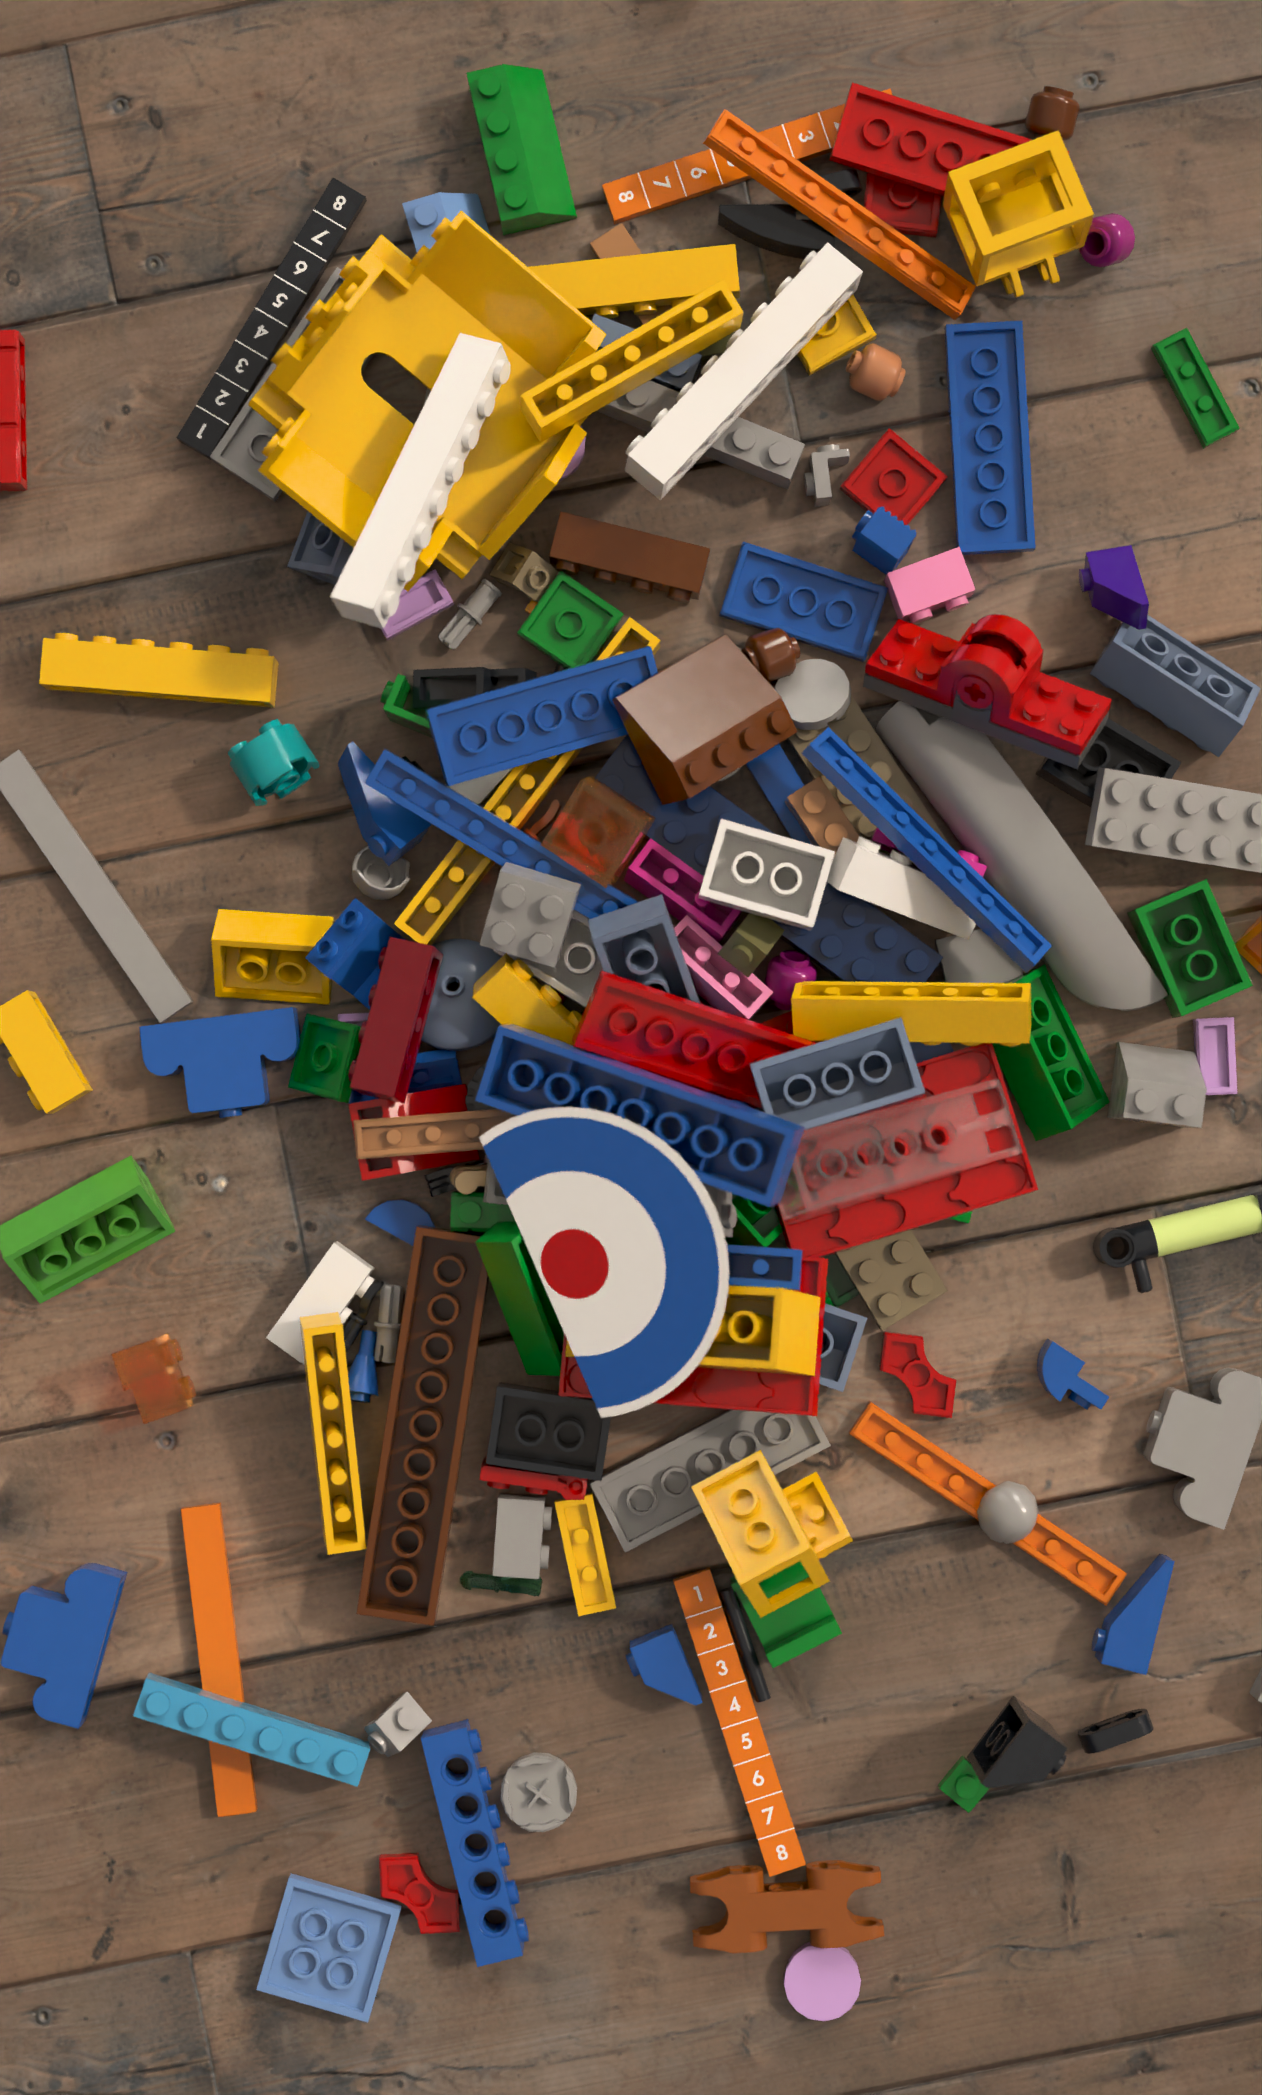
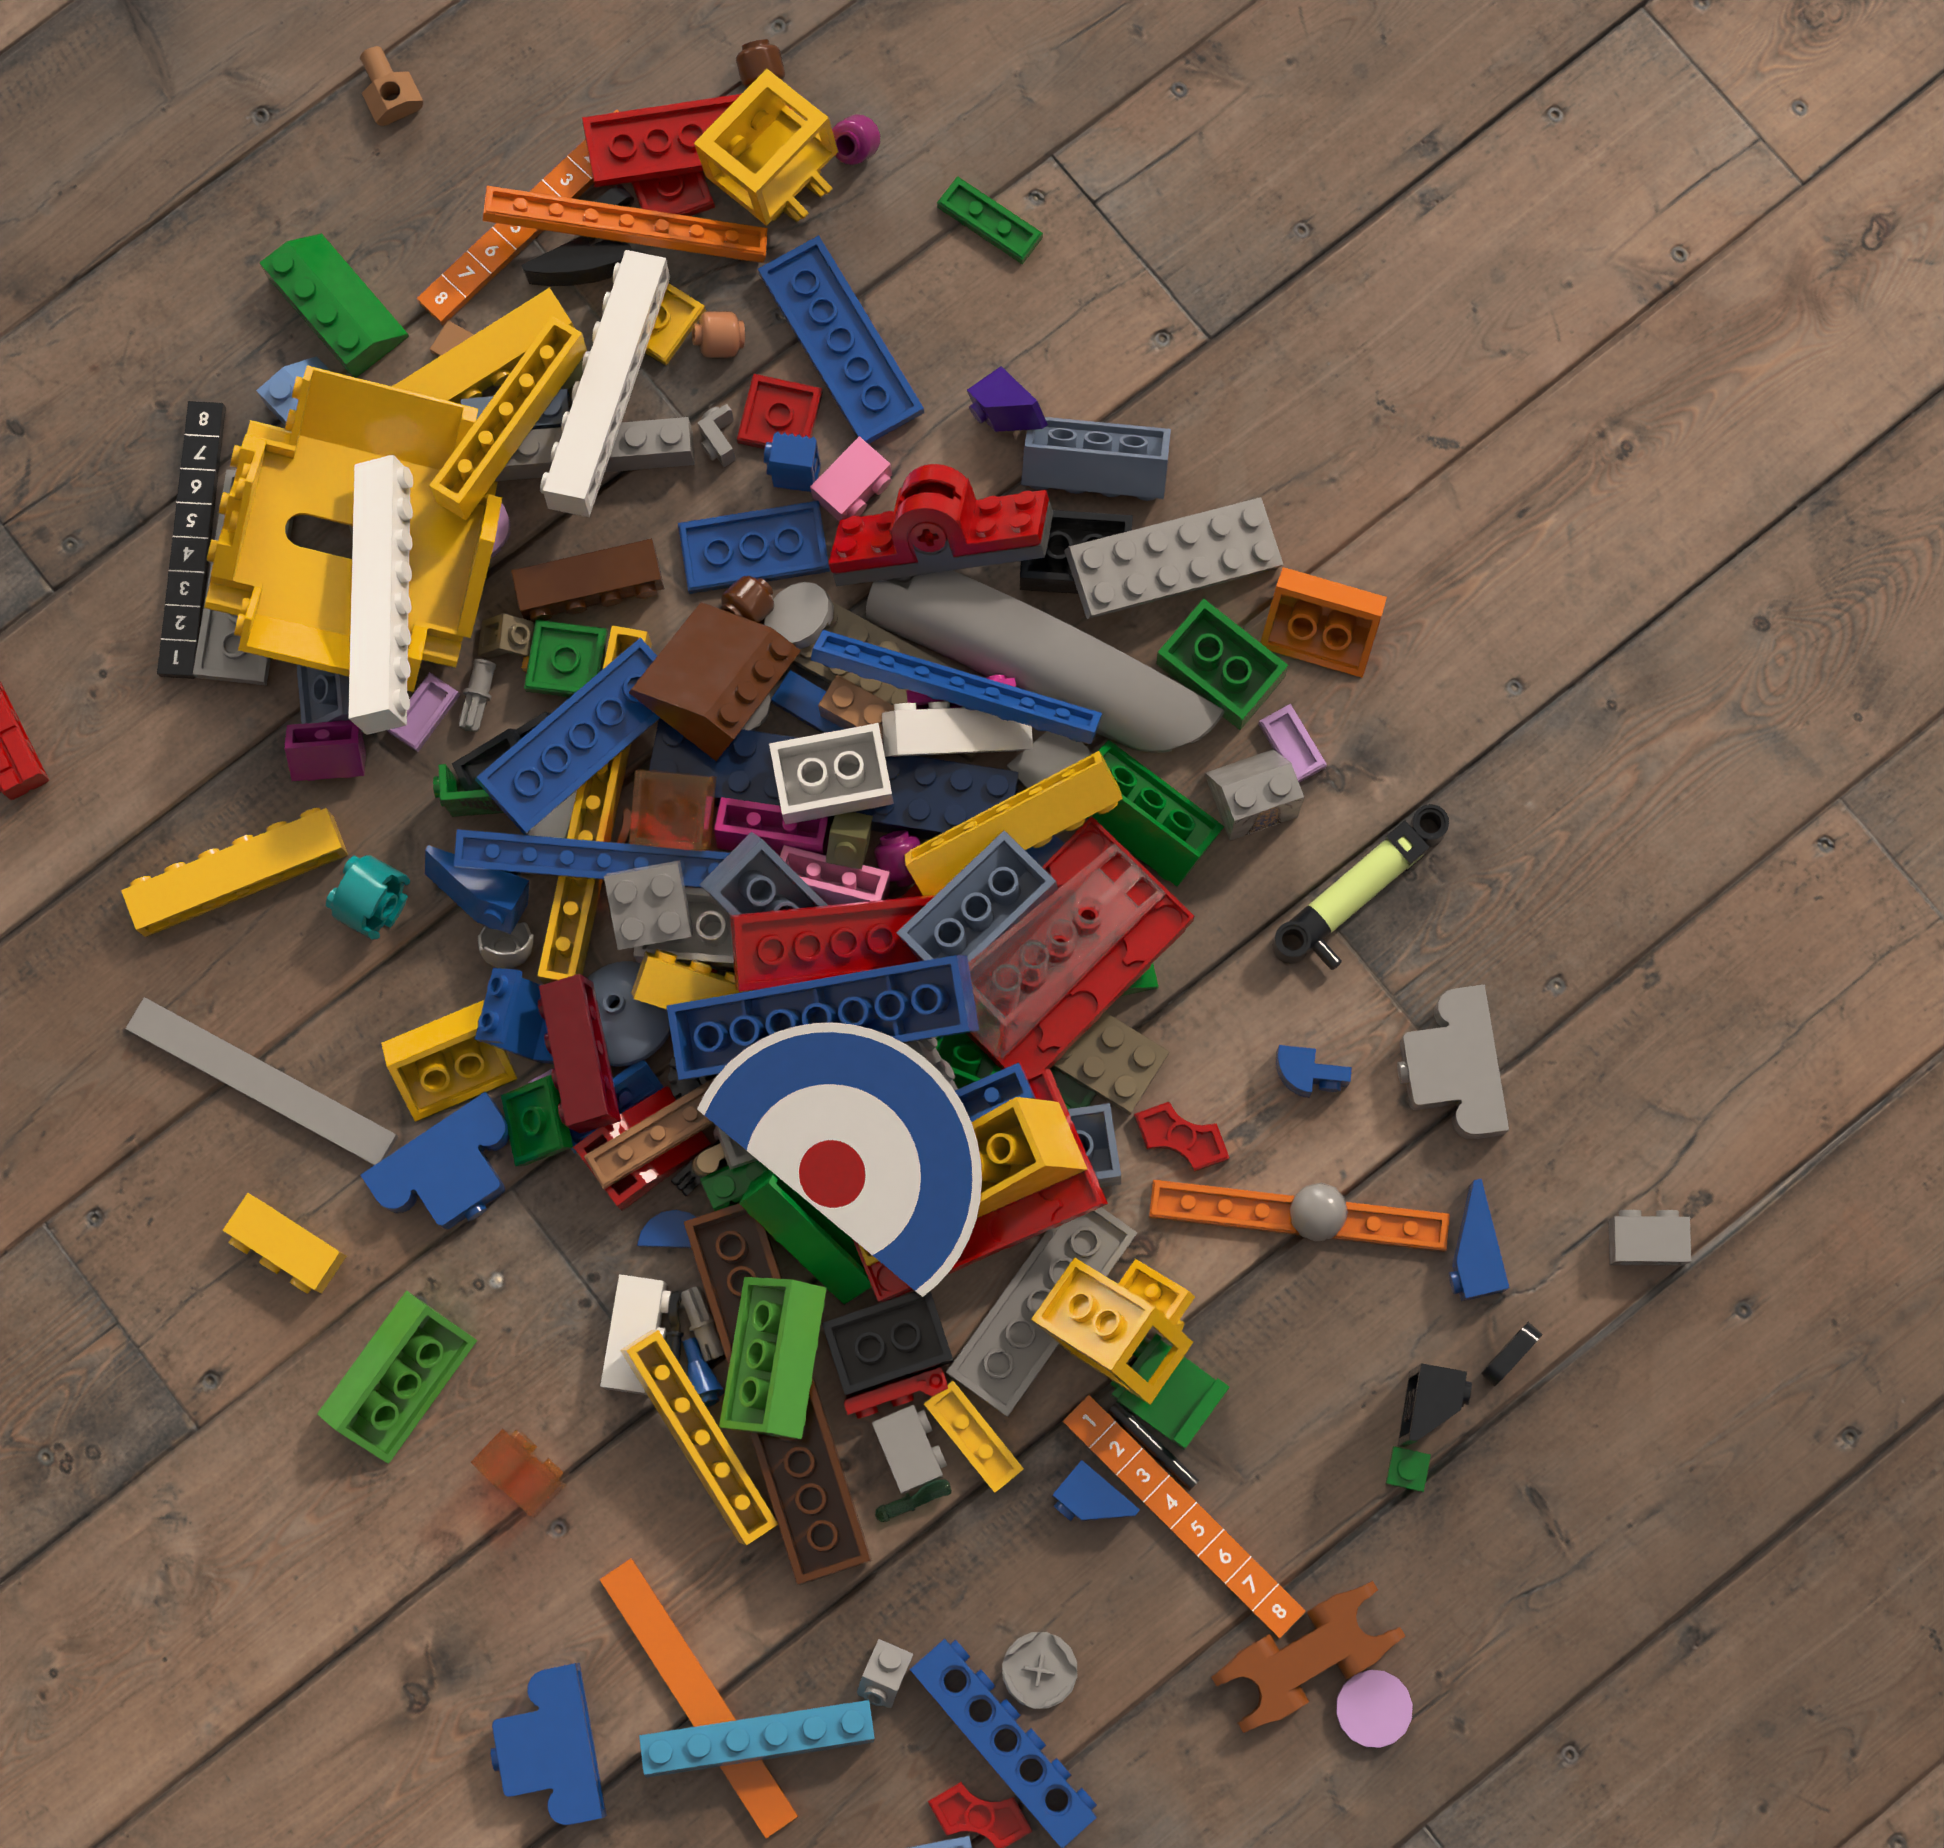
camera: 20 degrees left, 10 degrees down
none -> magenta brick [284,720,366,781]
none -> bright green slope [719,1277,826,1439]

